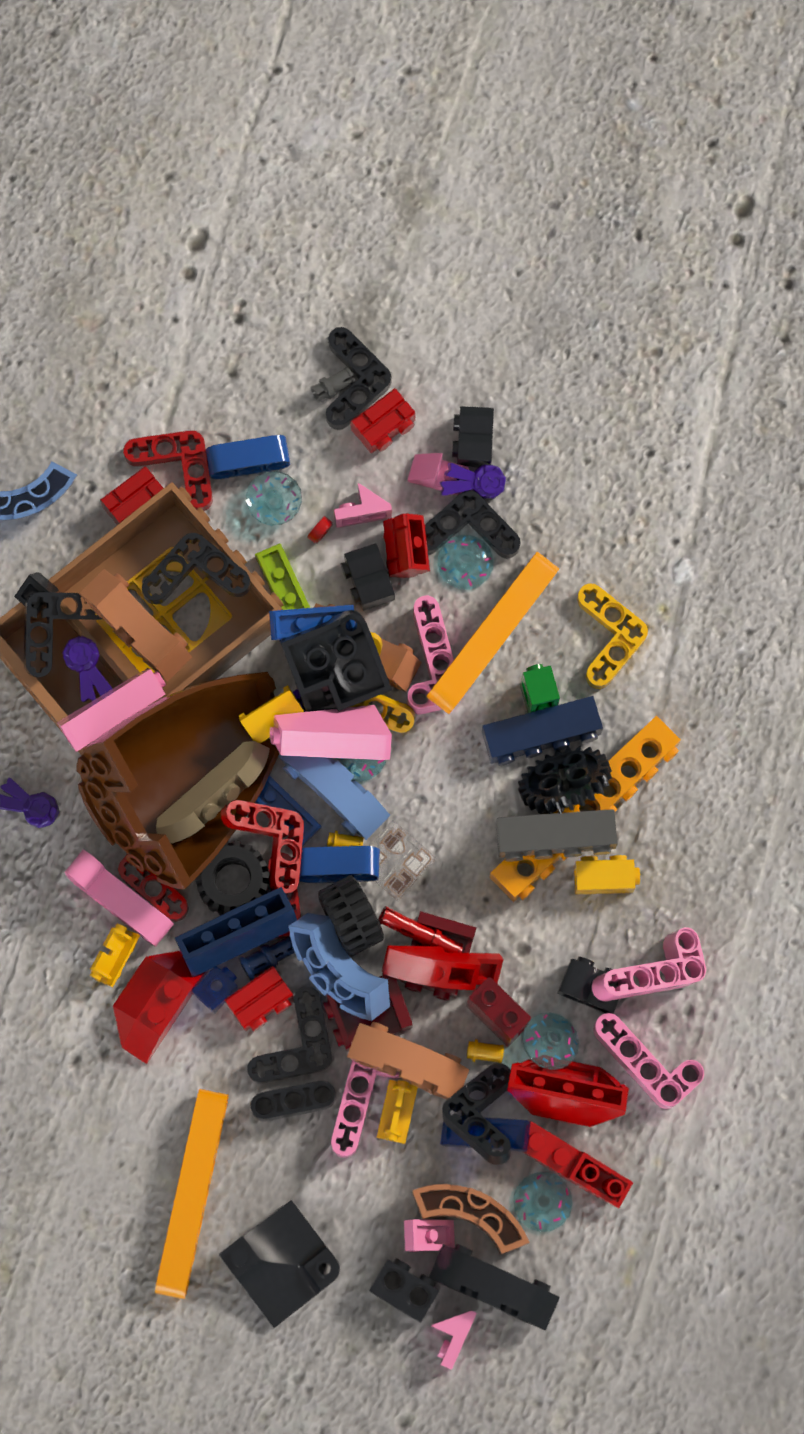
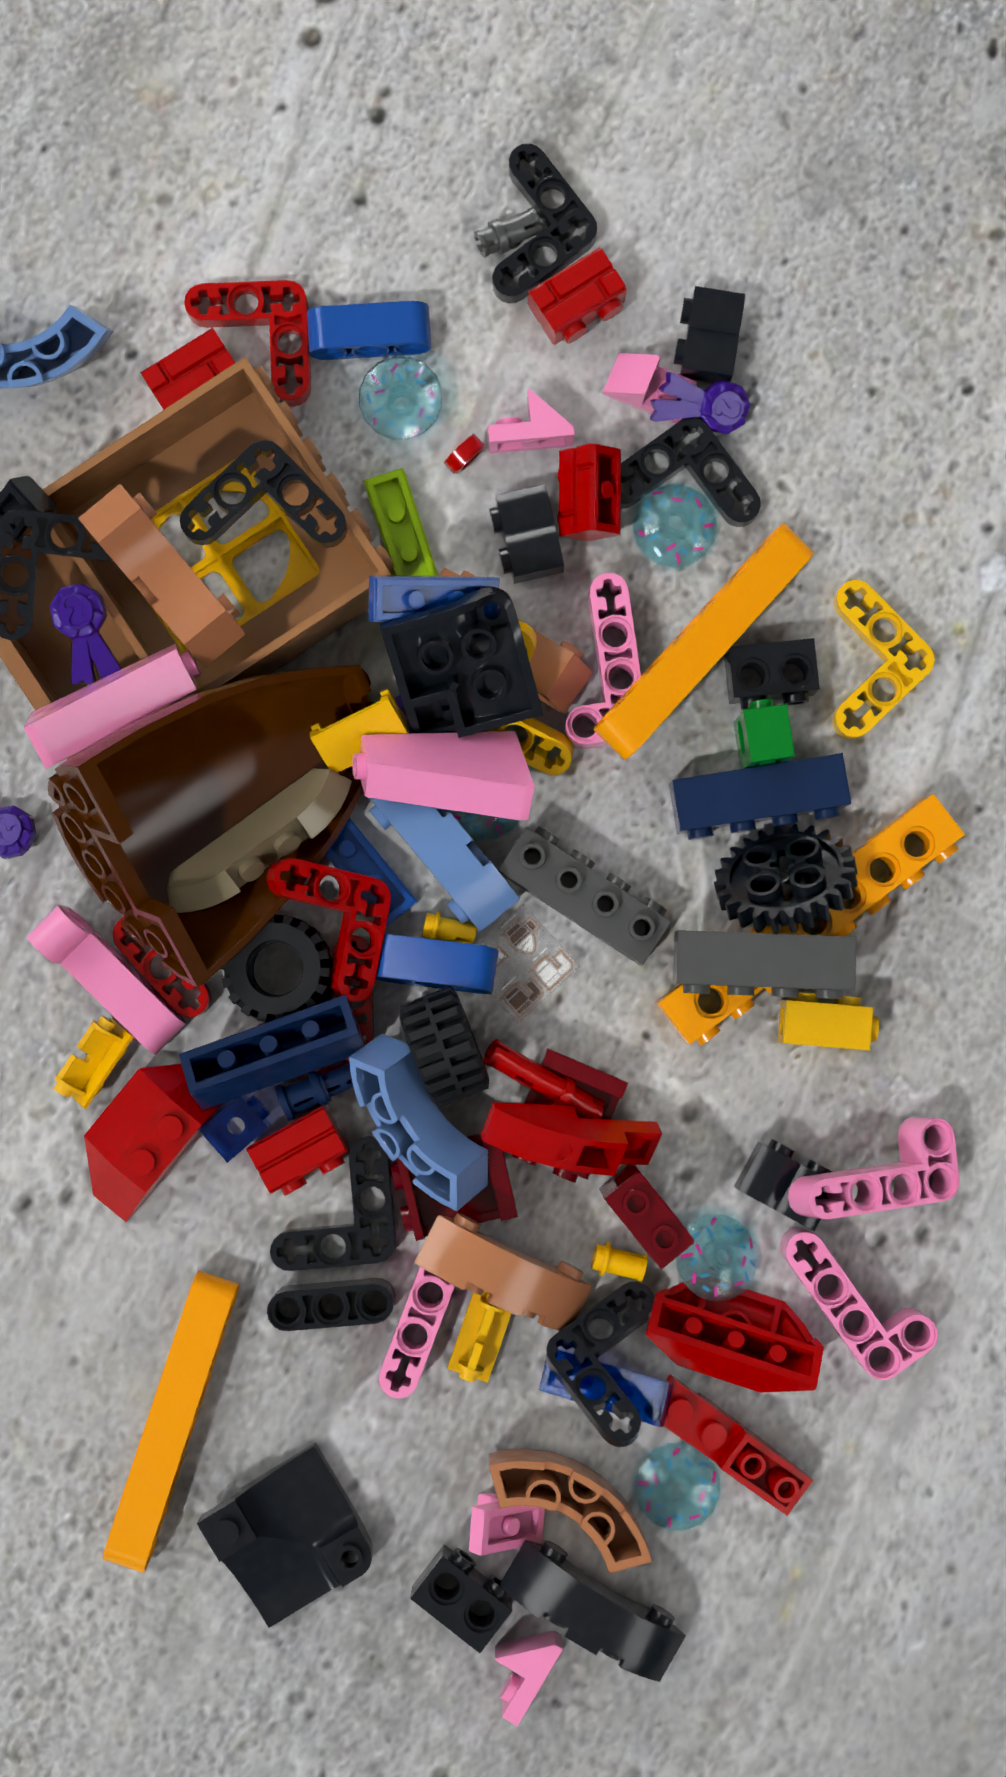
camera: 10 degrees right, 10 degrees up
none -> dark grey brick [498,826,671,966]
none -> black brick [724,638,820,710]

